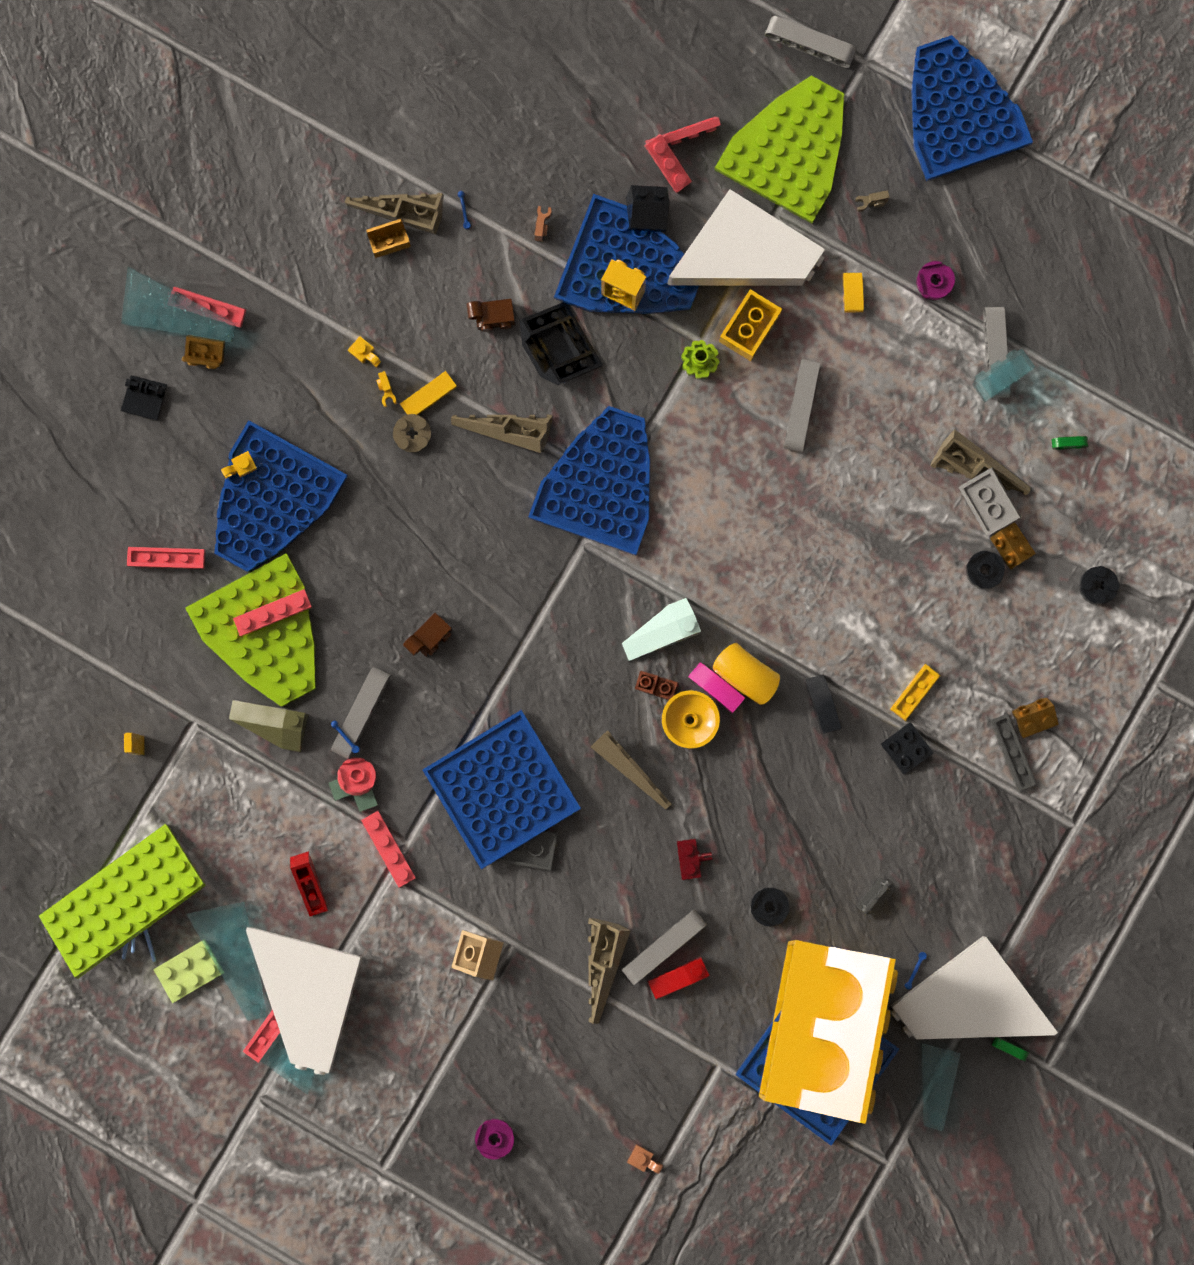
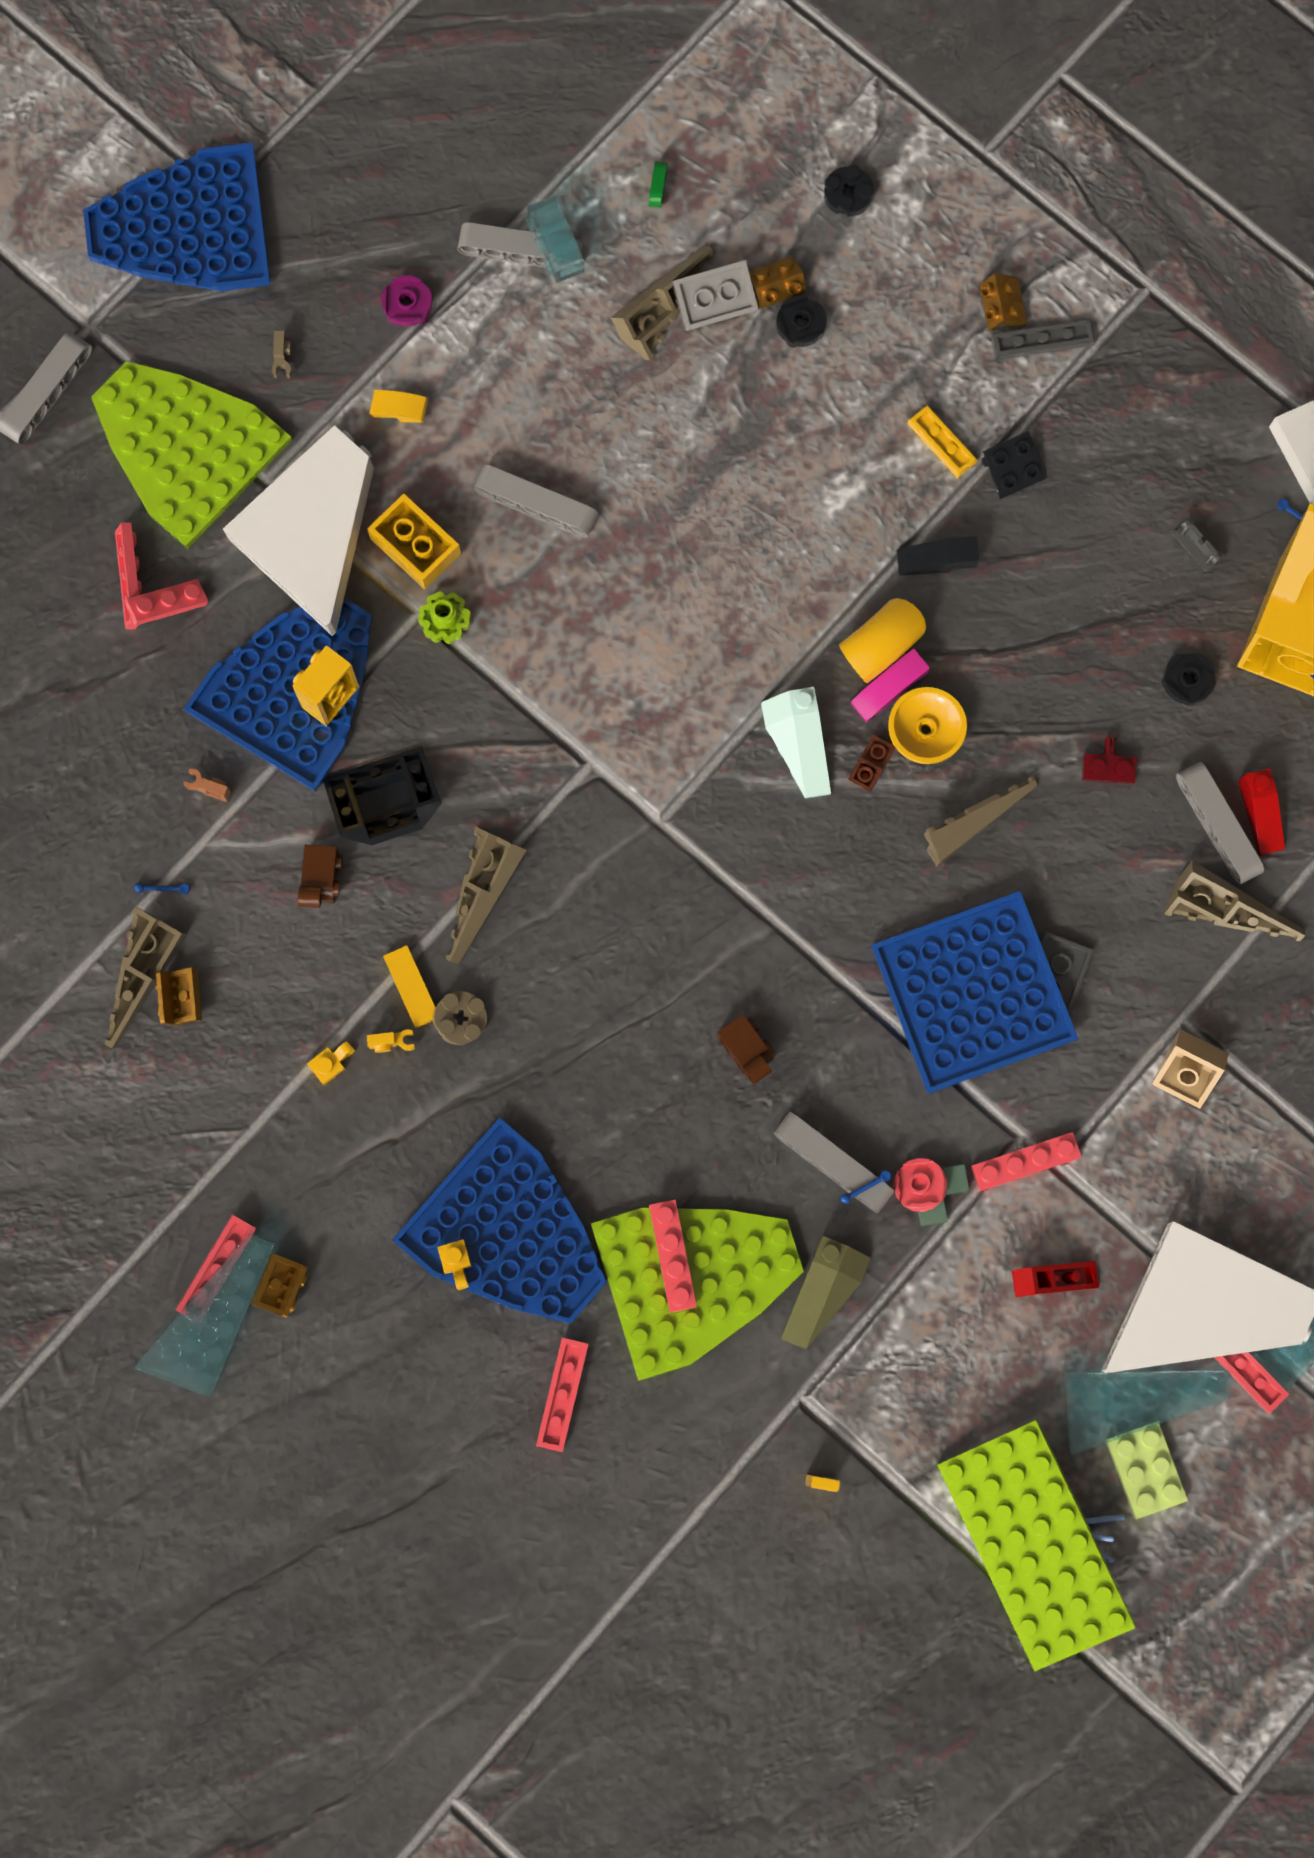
camera: 85 degrees left, 5 degrees down
black hinge [121,375,167,420] -> none
blue wing [528,406,650,556] -> none
black slope [626,185,670,232] -> none

